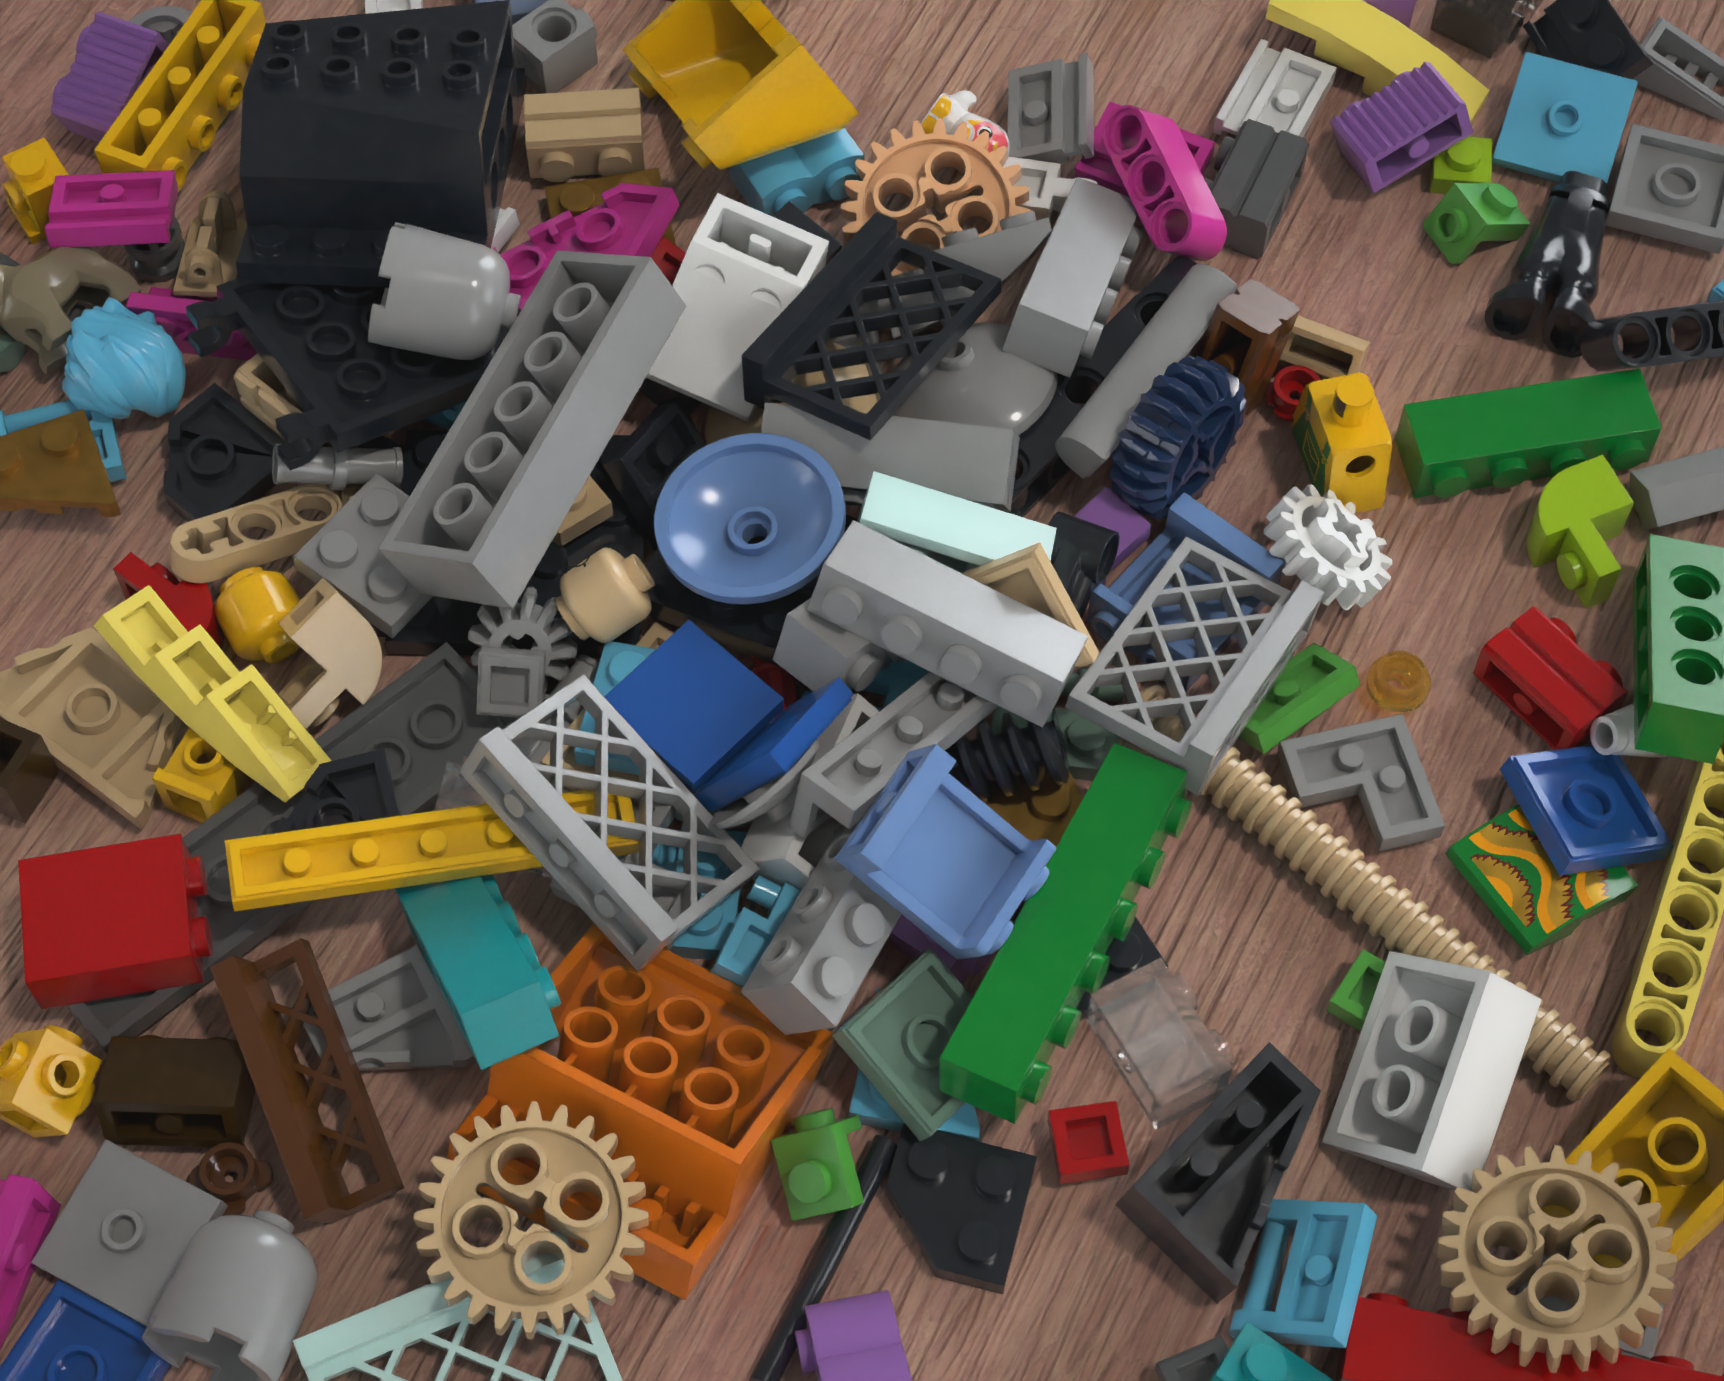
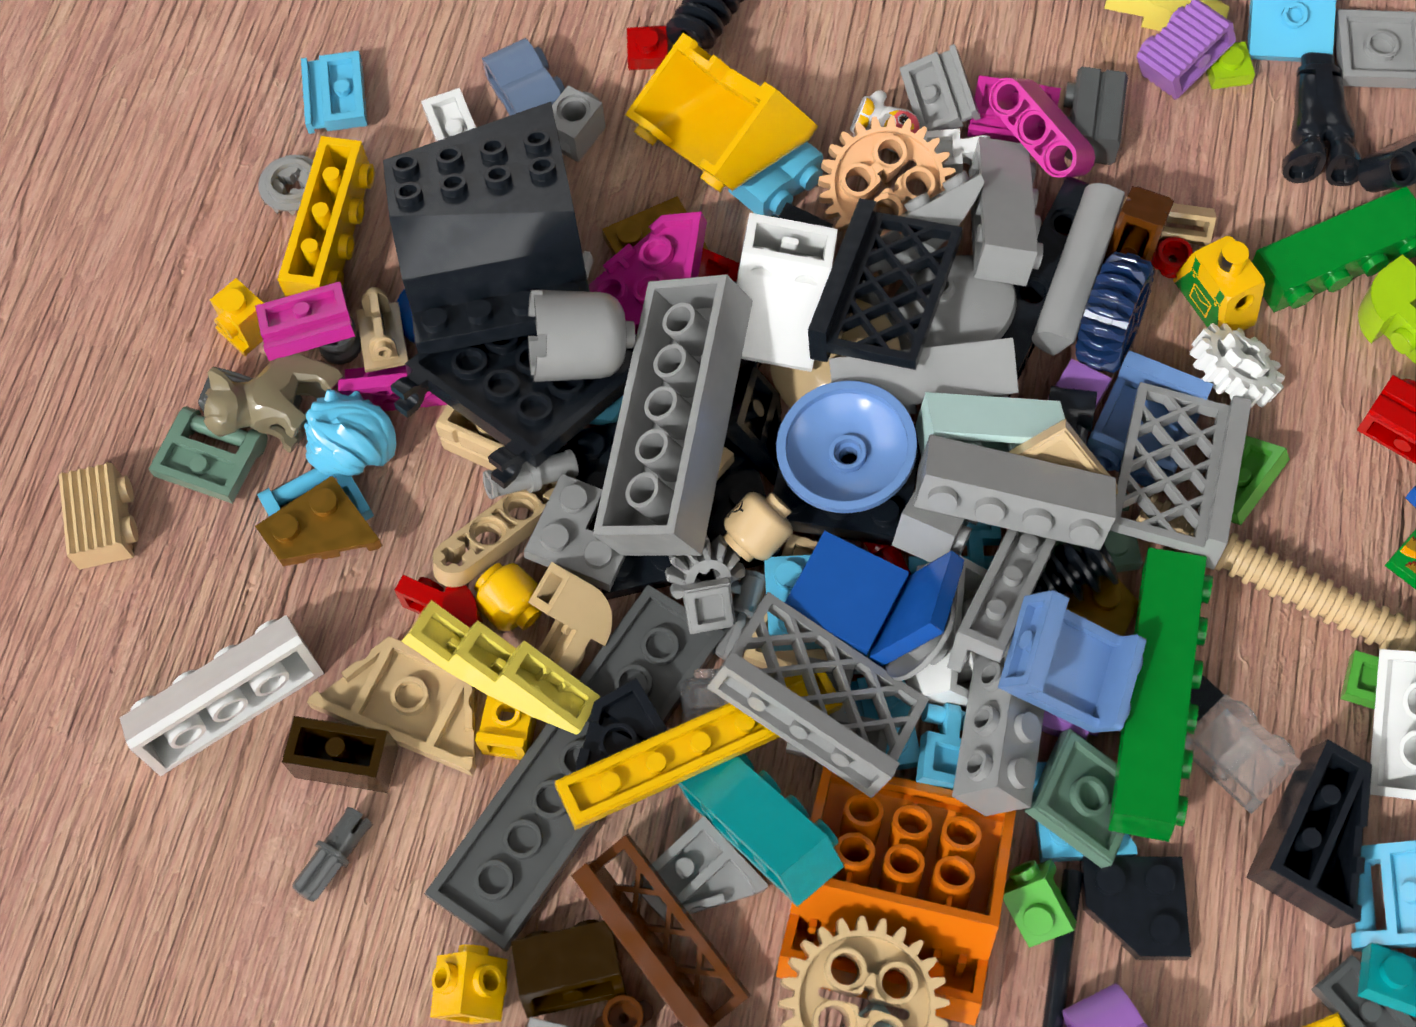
camera: 10 degrees left, 5 degrees up
red brick [18,834,213,1010] -> none
medium lavender brick [51,11,169,142] -> none
black plate [163,382,286,522] -> none
tan brick [524,88,645,182] -> none
red plate [1047,1101,1129,1185] -> none
white plate [1213,39,1337,137] -> none
light grey plate [1277,714,1445,851] -> none
clear yellow plate [1366,651,1431,713] -> none
bright green bracket [1423,183,1530,264] -> none

